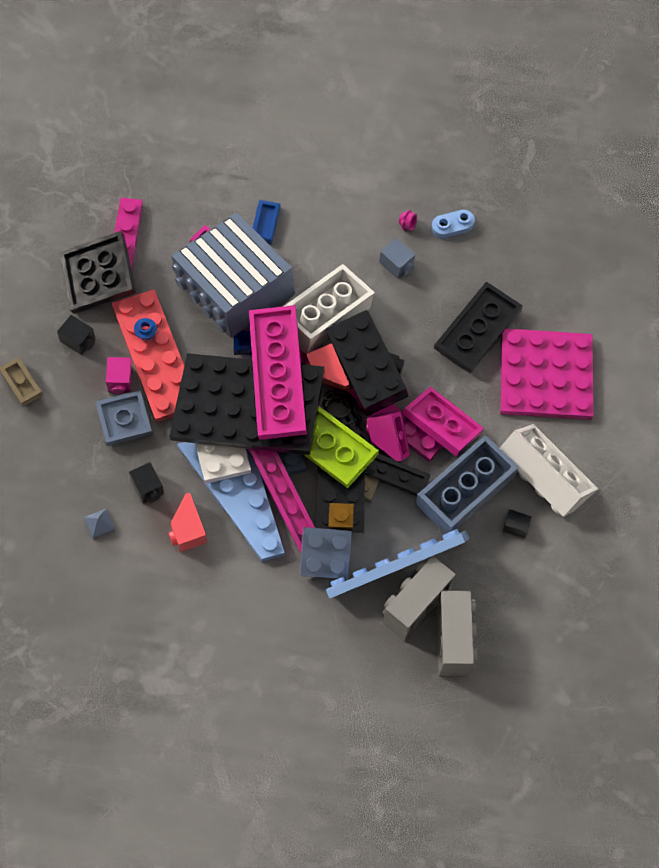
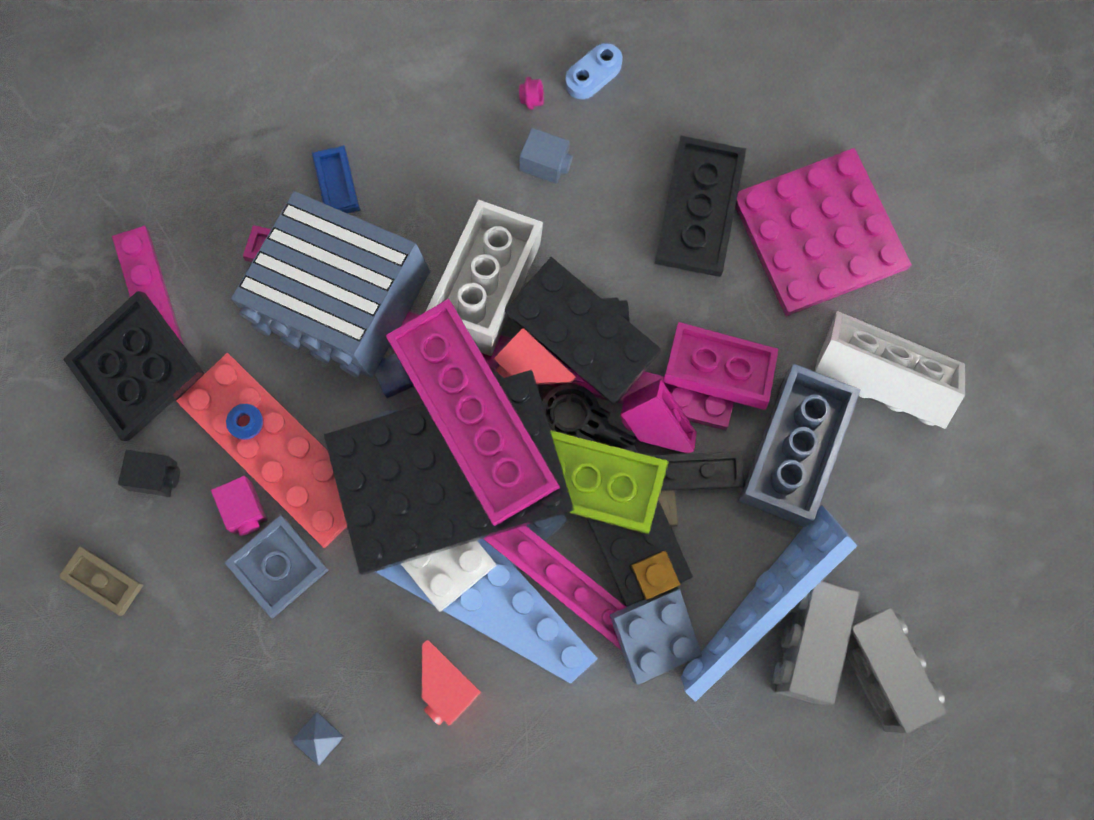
camera: 25 degrees left, 10 degrees up
black brick [129,462,164,504] -> none
black slope [503,509,532,538] -> none

